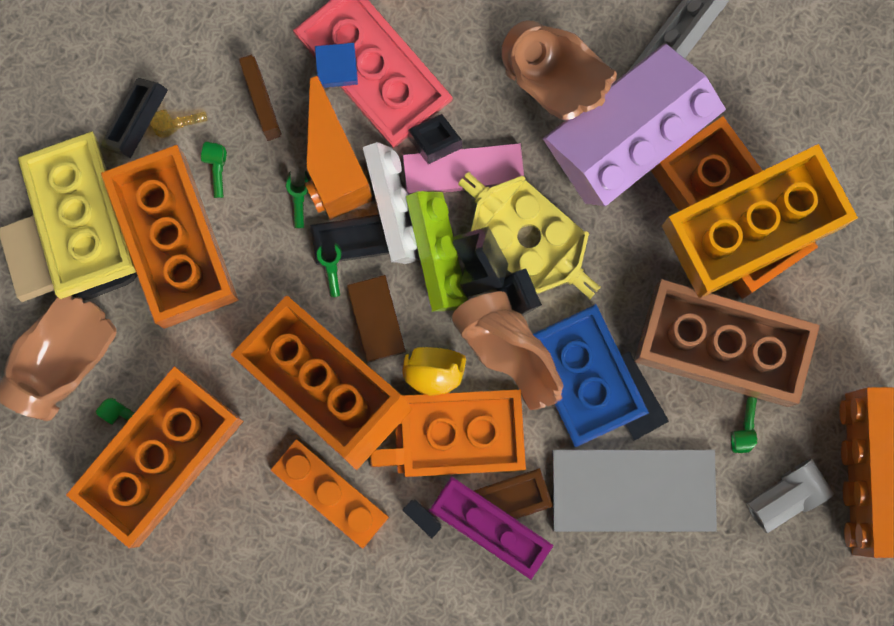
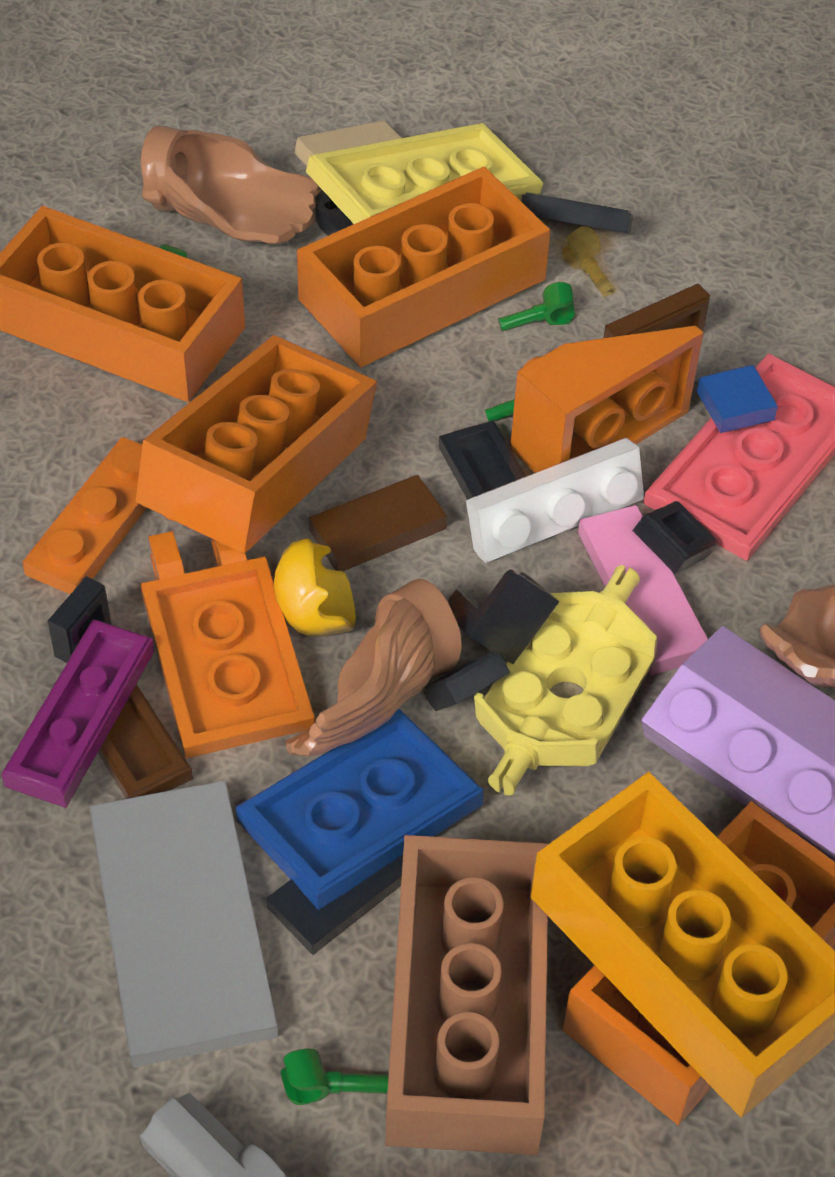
camera: 75 degrees right, 30 degrees down
green hand [317,243,342,297] -> none
lime plate [406,191,468,312] -> none

